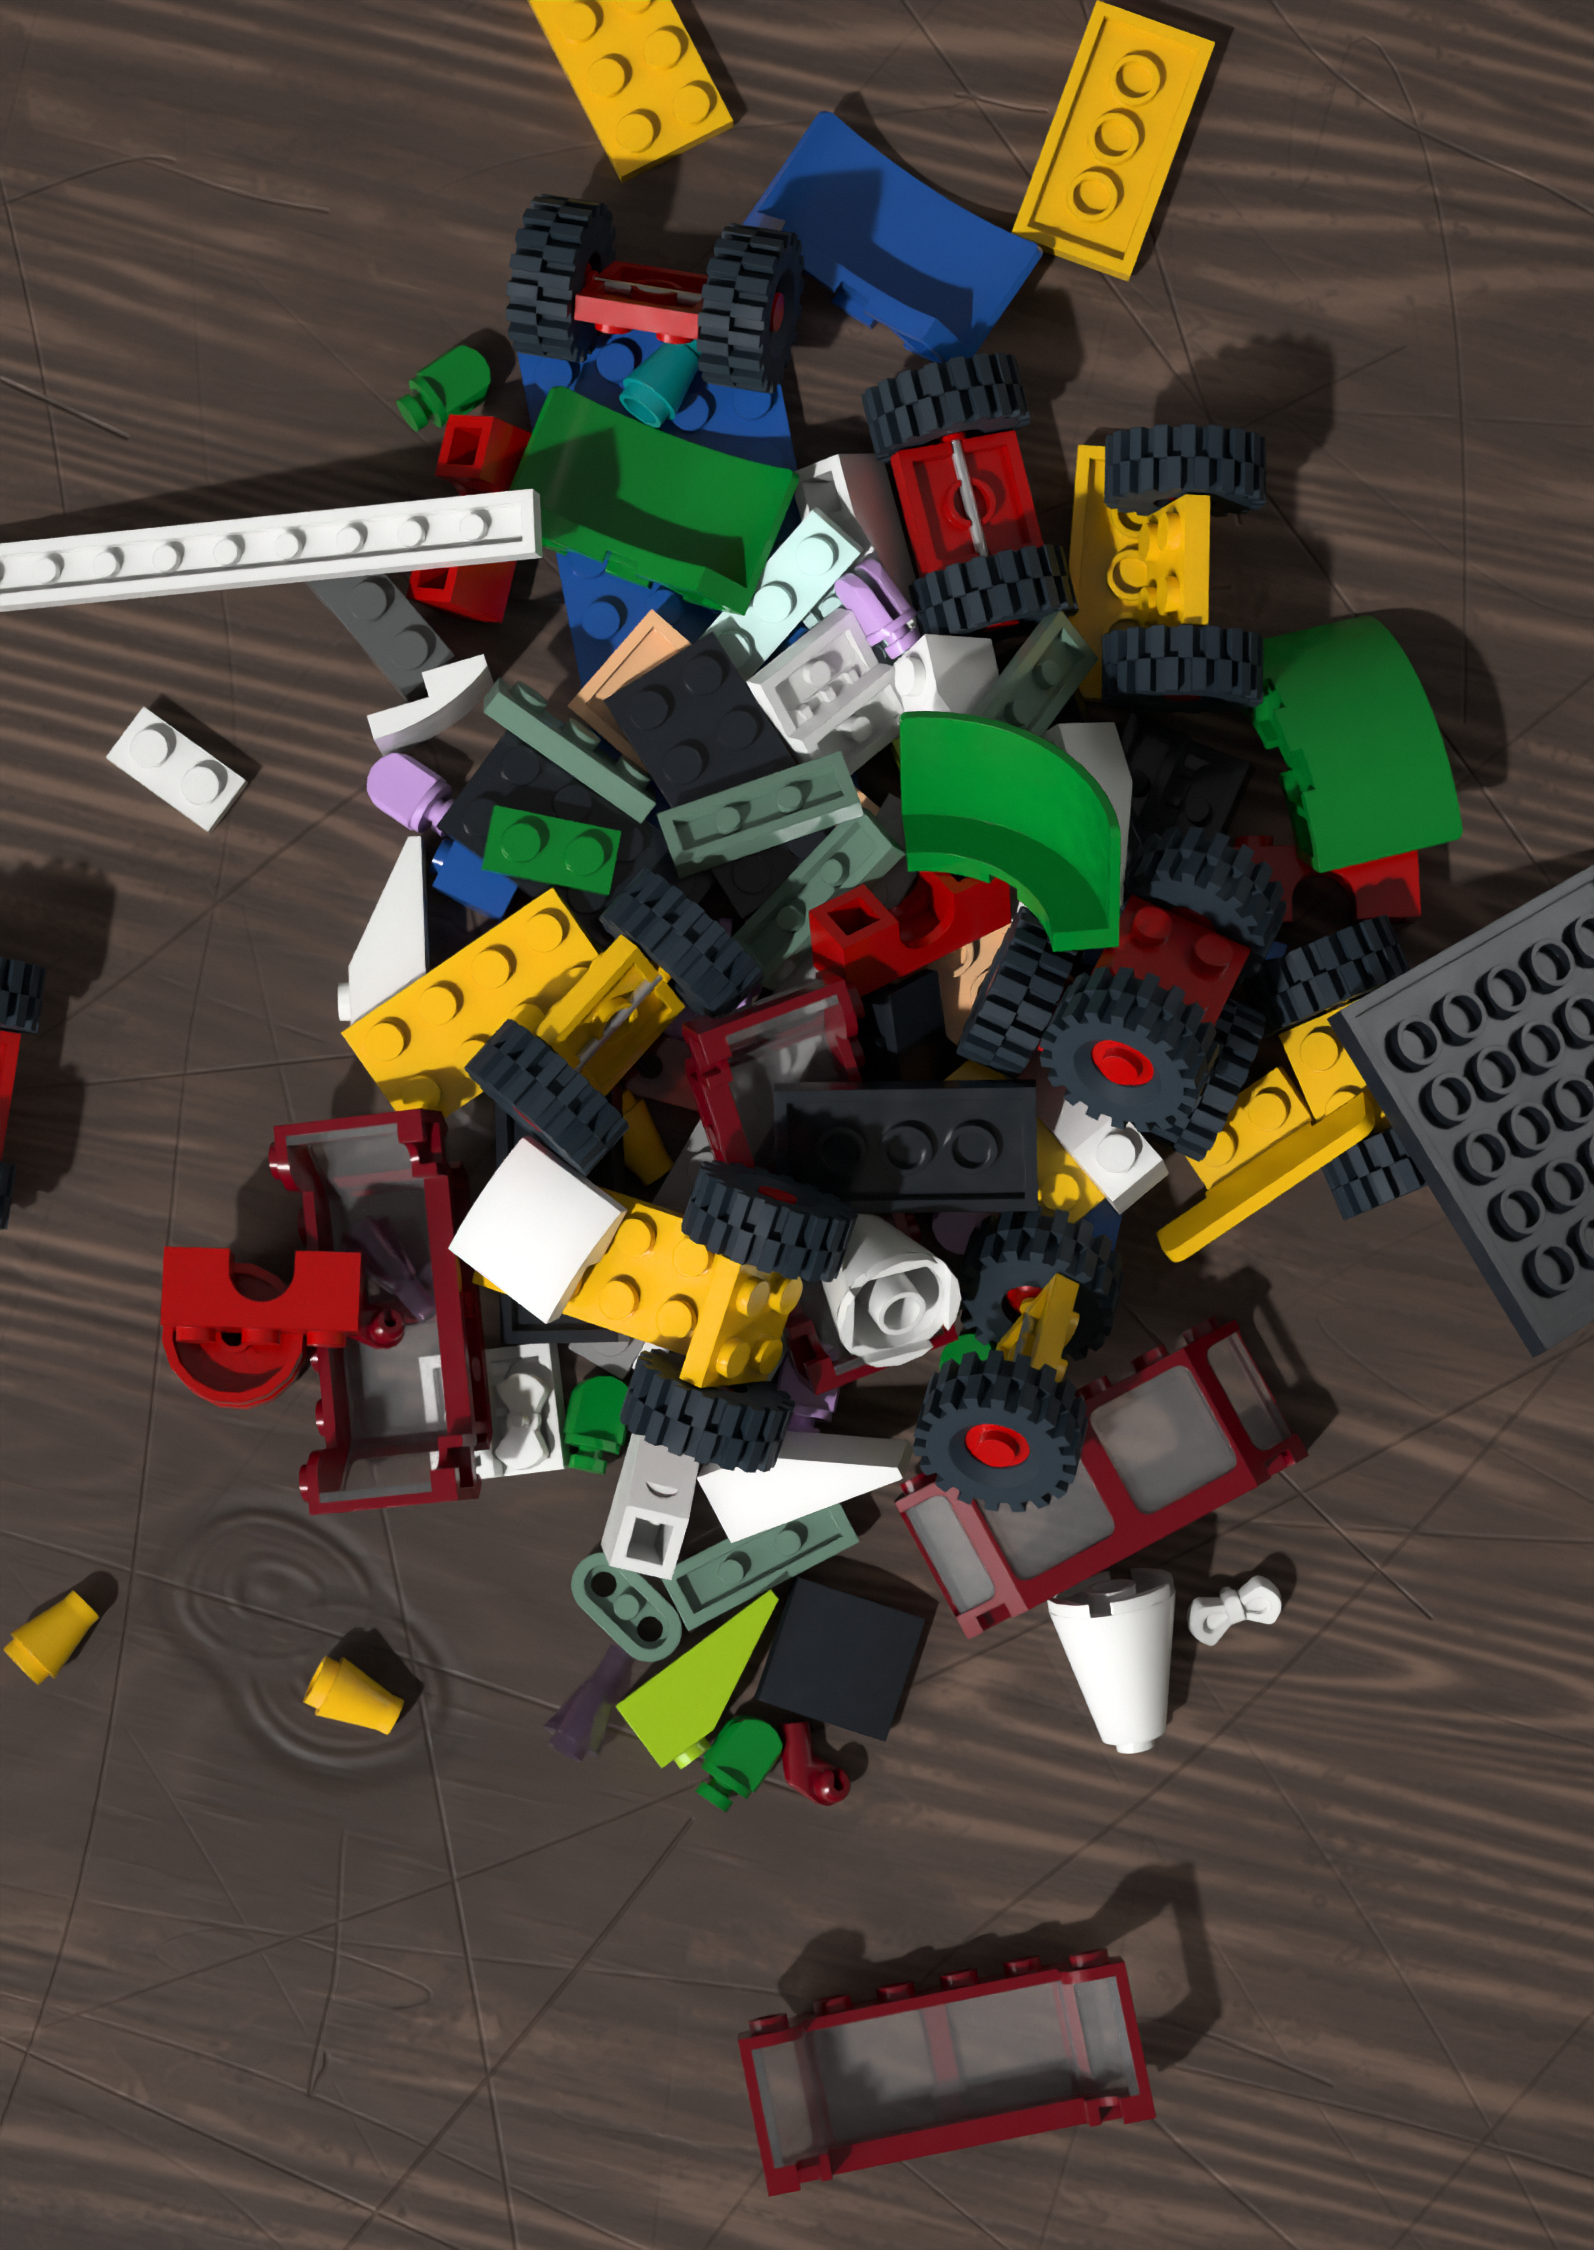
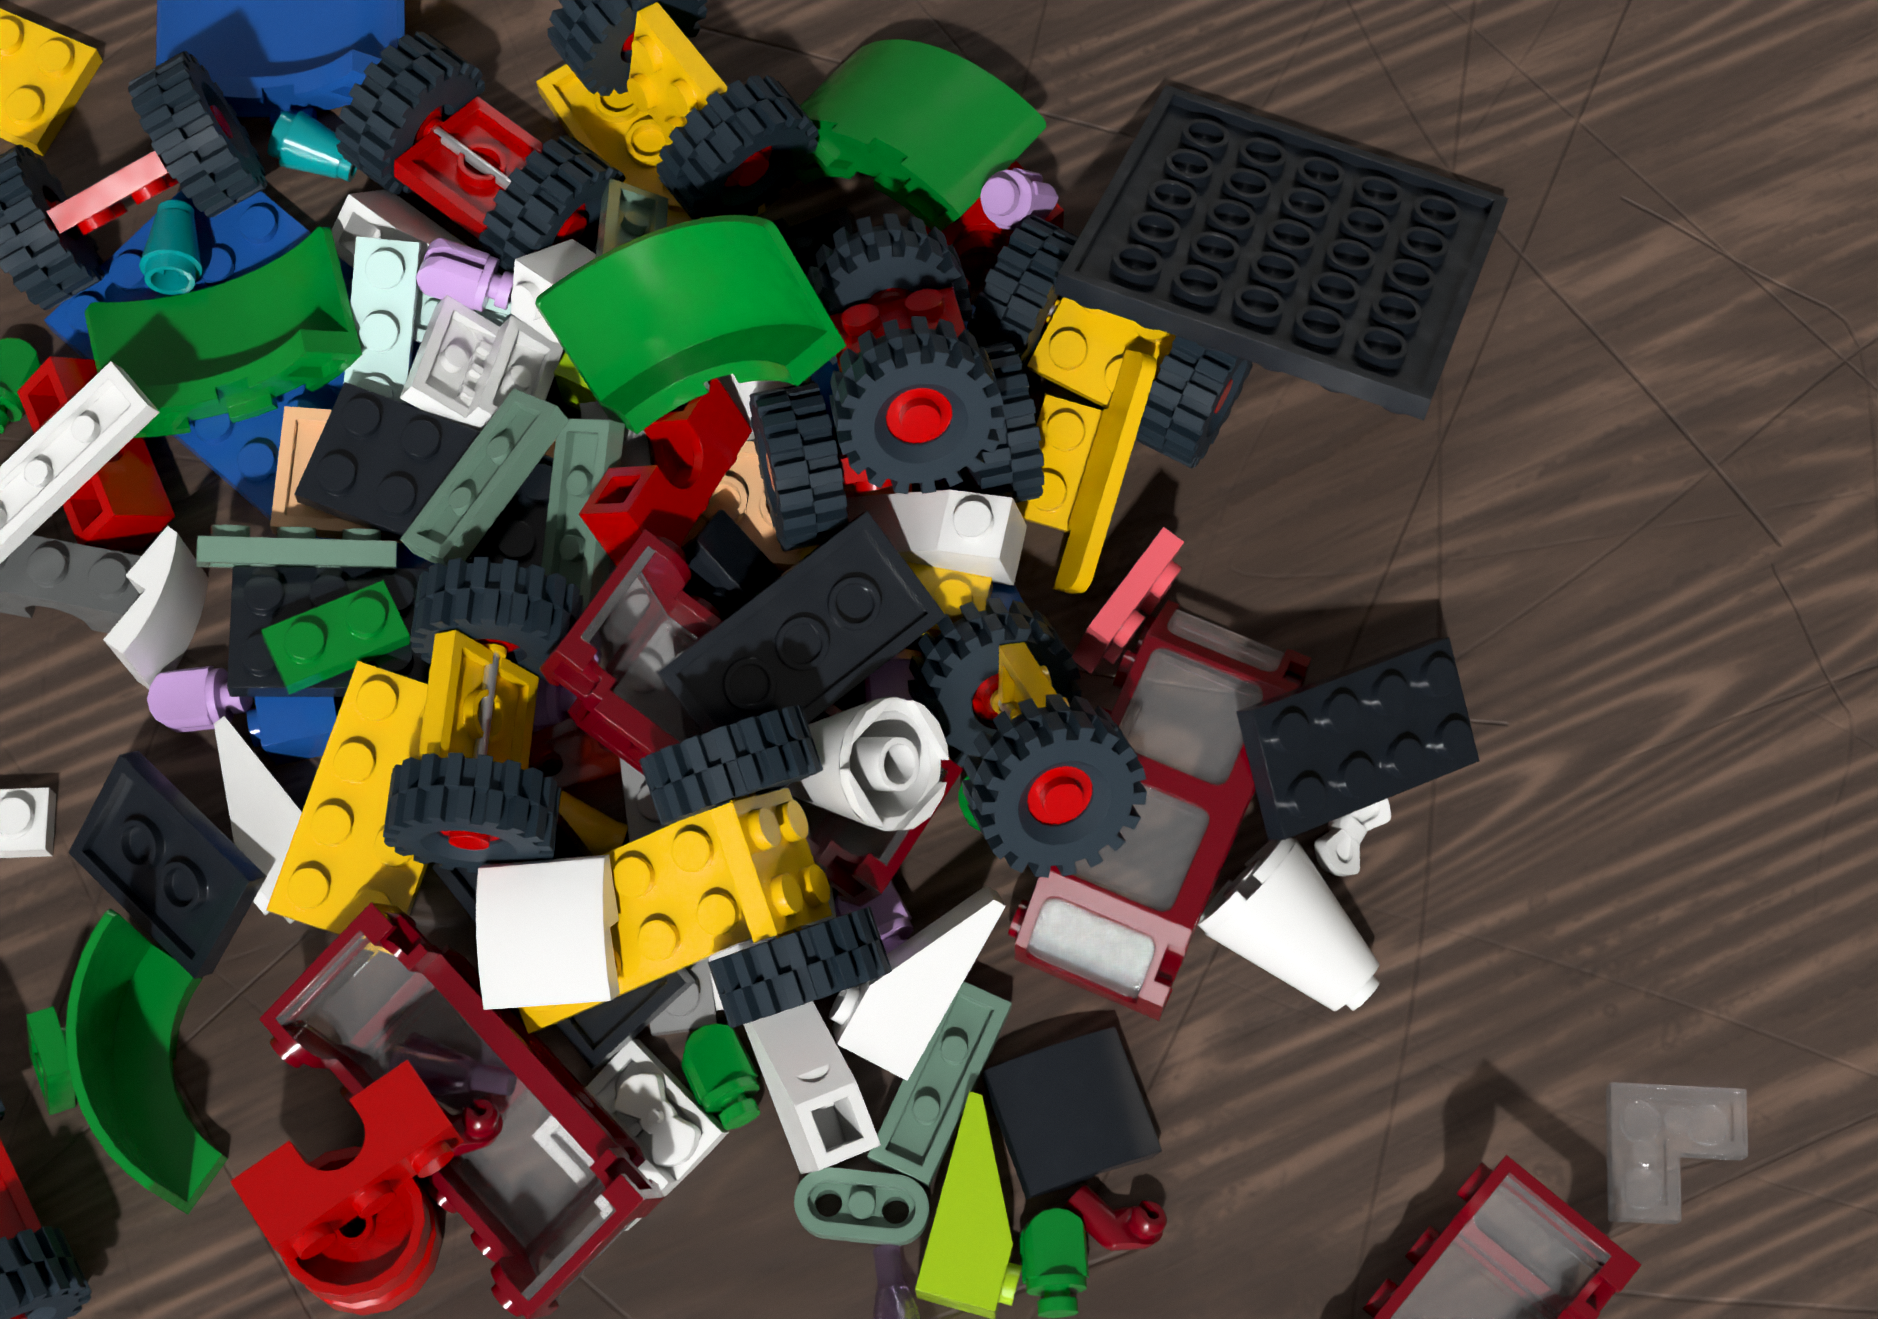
camera: 35 degrees left, 15 degrees down
none -> green plate [26,1006,76,1116]
none -> green panel [66,909,228,1215]
none -> black plate [68,750,267,979]
none -> teal cone [267,111,358,182]
none -> lavender arm [980,168,1058,231]
none -> coral plate [1072,527,1184,673]
none -> black plate [1236,637,1480,840]
none -> clear plate [1606,1082,1748,1225]

